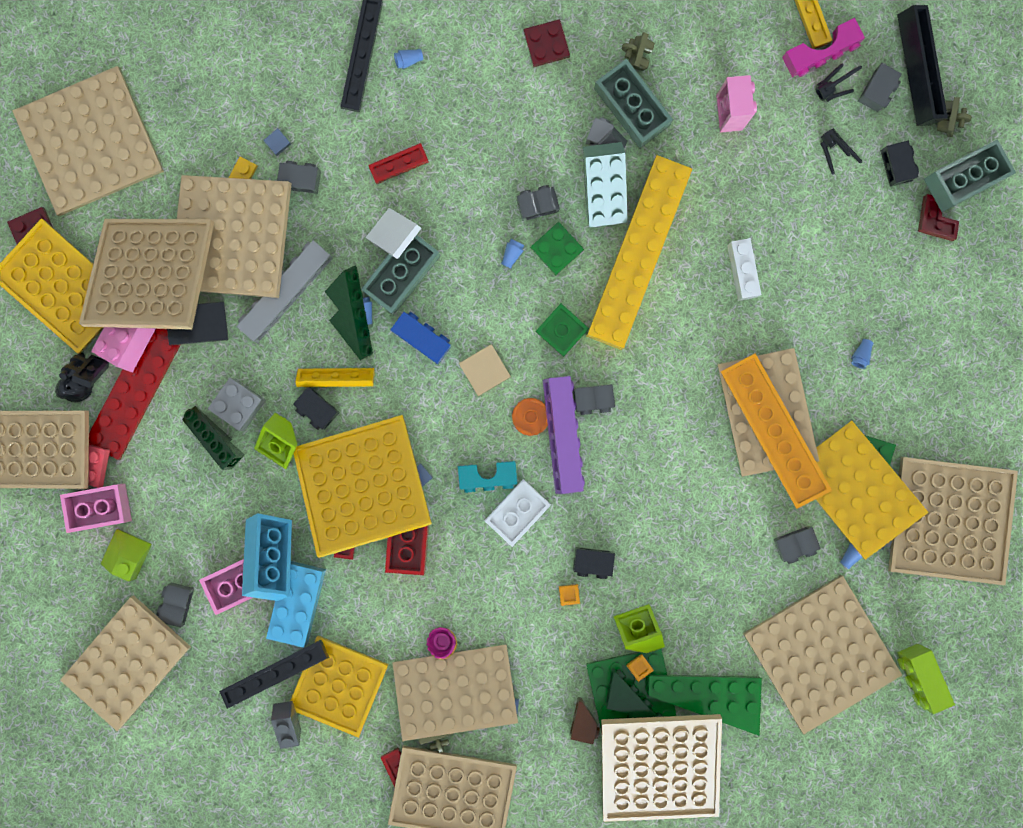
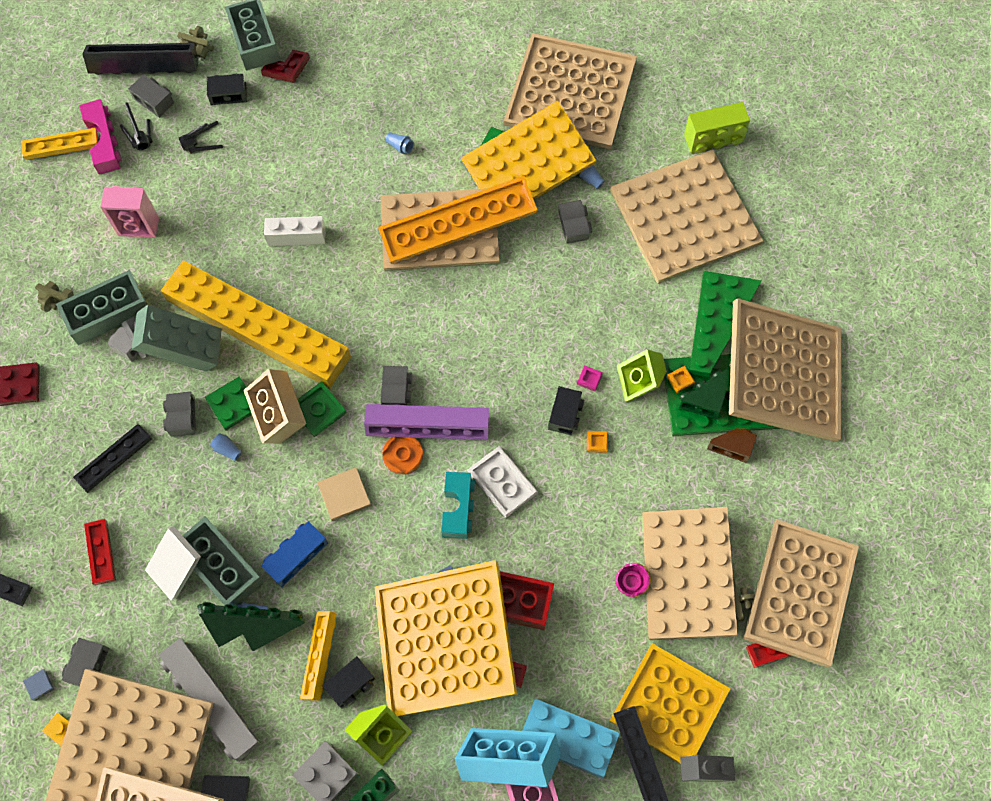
camera: 75 degrees left, 20 degrees down
none -> black tile [73,423,152,493]
none -> tan brick [244,369,306,444]
none -> dark pink tile [577,365,603,392]

